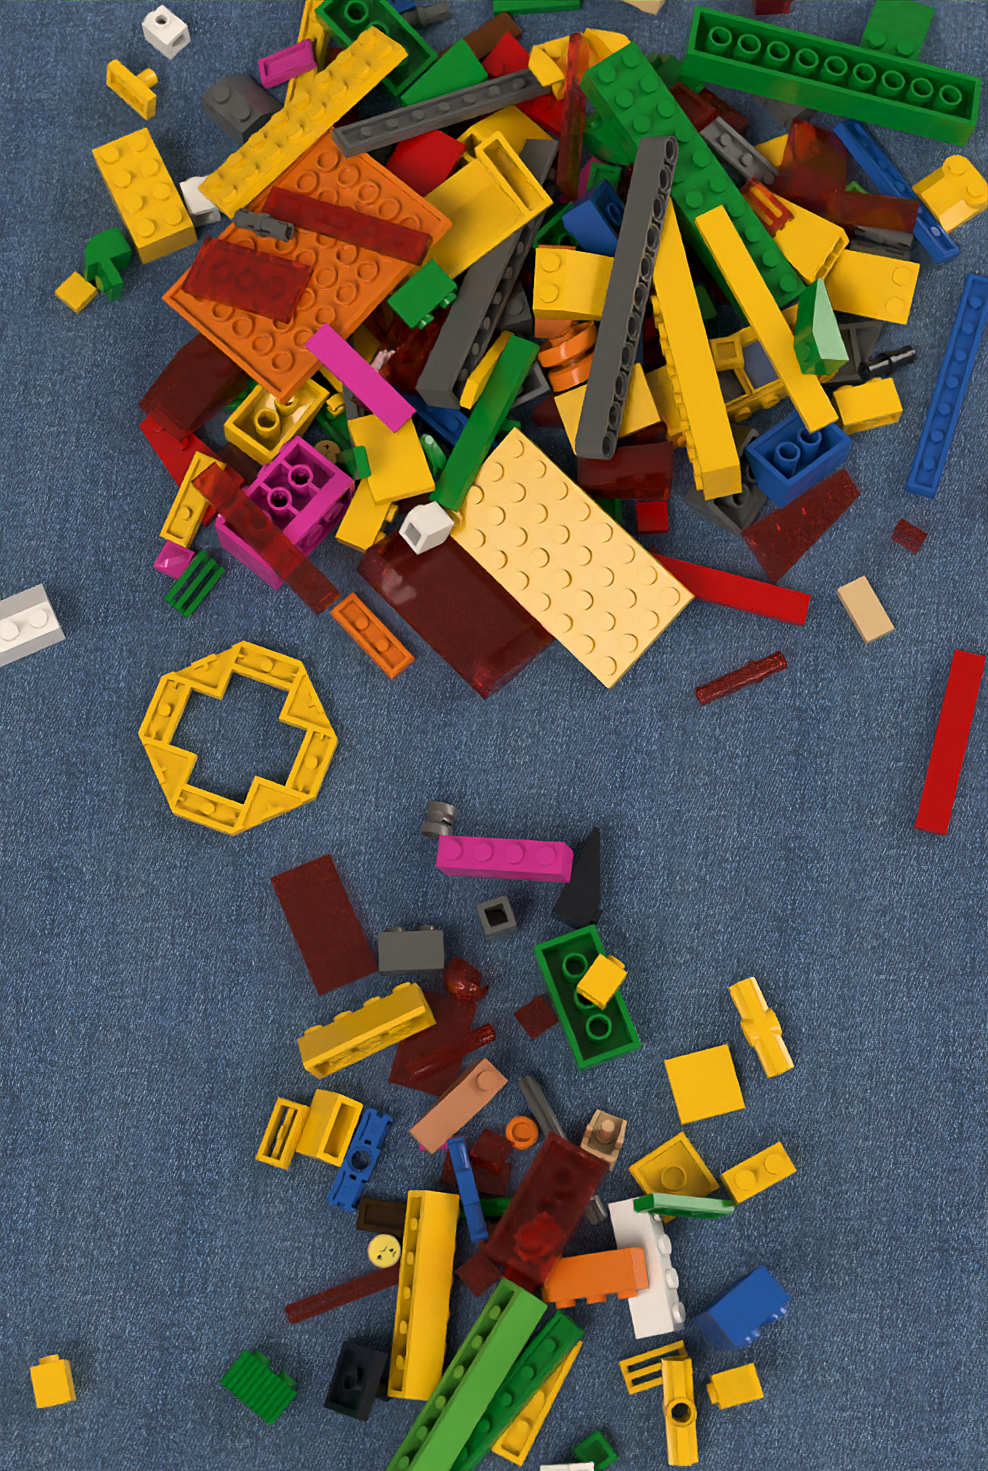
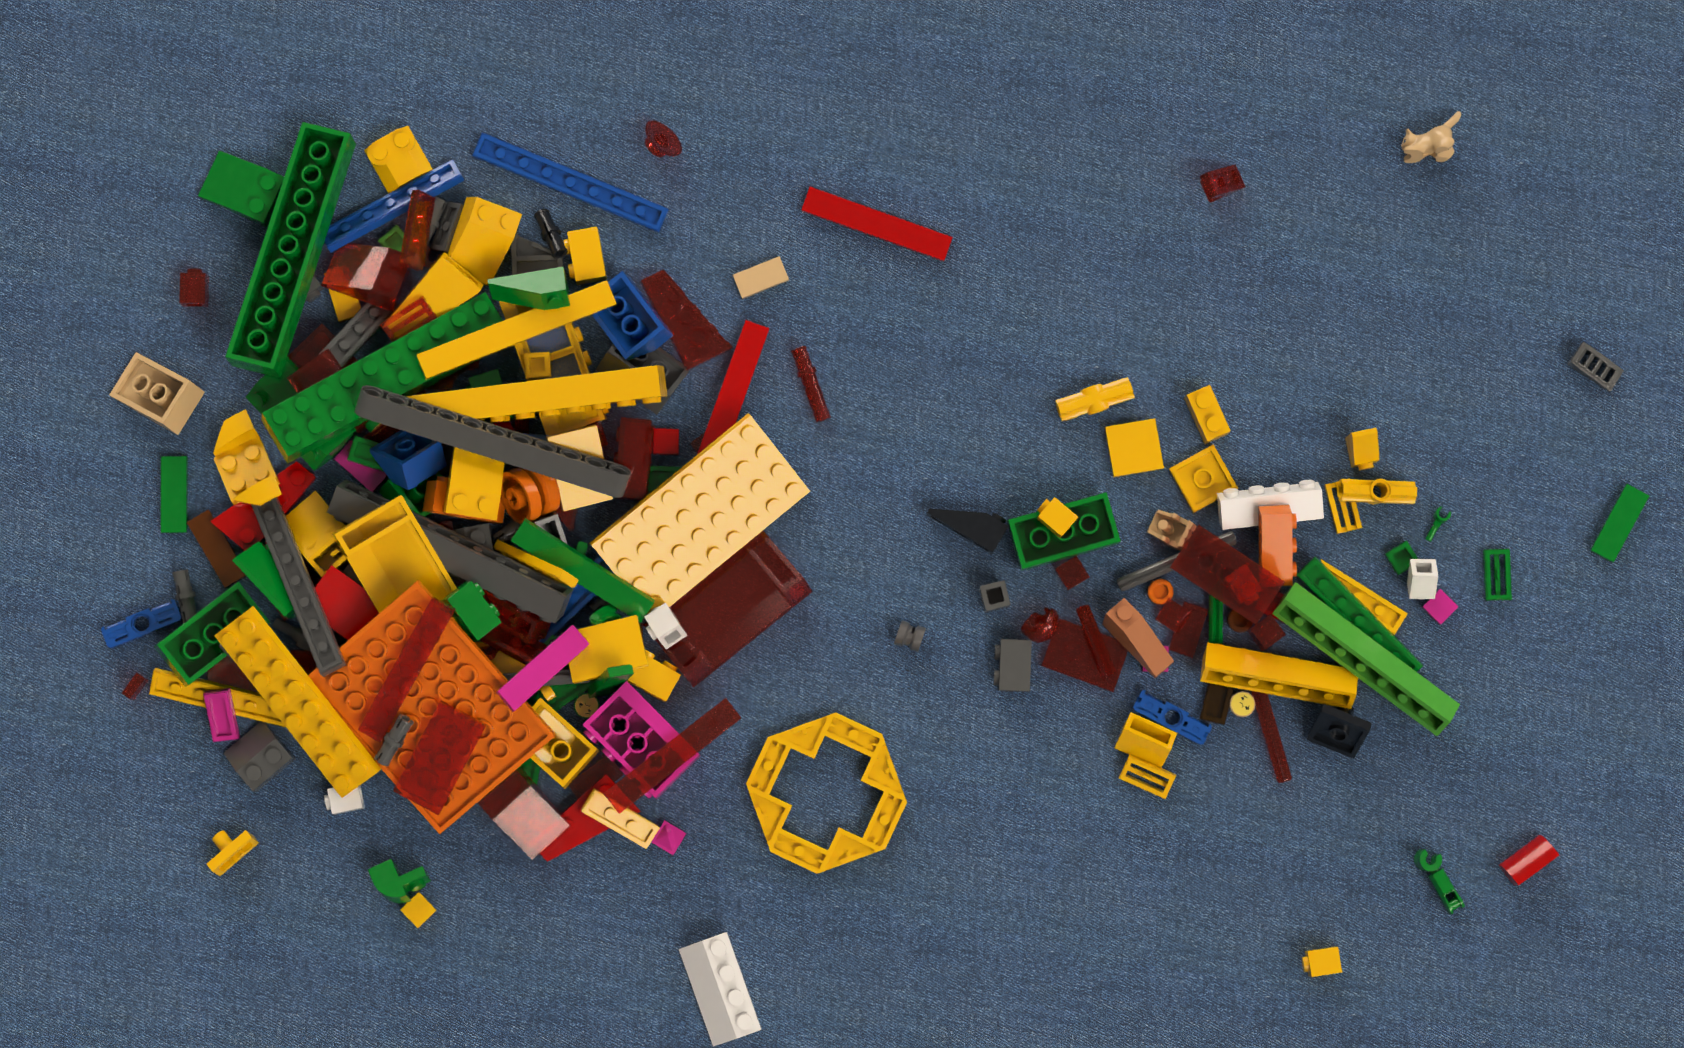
camera: 90 degrees left, 10 degrees up
yellow brick [92,127,198,265] -> none
white brick [142,5,191,60] -> none
green tile [162,550,225,618] -> none
green brick [219,1348,299,1426] -> none
clear red tile [270,854,379,997] -> none
yellow slope [297,982,437,1080] -> none
orange tile [330,592,415,680] -> none
dark pink brick [436,835,574,883] -> none
blue piece [447,1136,489,1244] -> none
clear red tile [556,32,590,201] -> none
green tile [633,1193,734,1220] -> none
blue brick [692,1264,791,1351] -> none
clear red tile [890,518,928,554] -> none

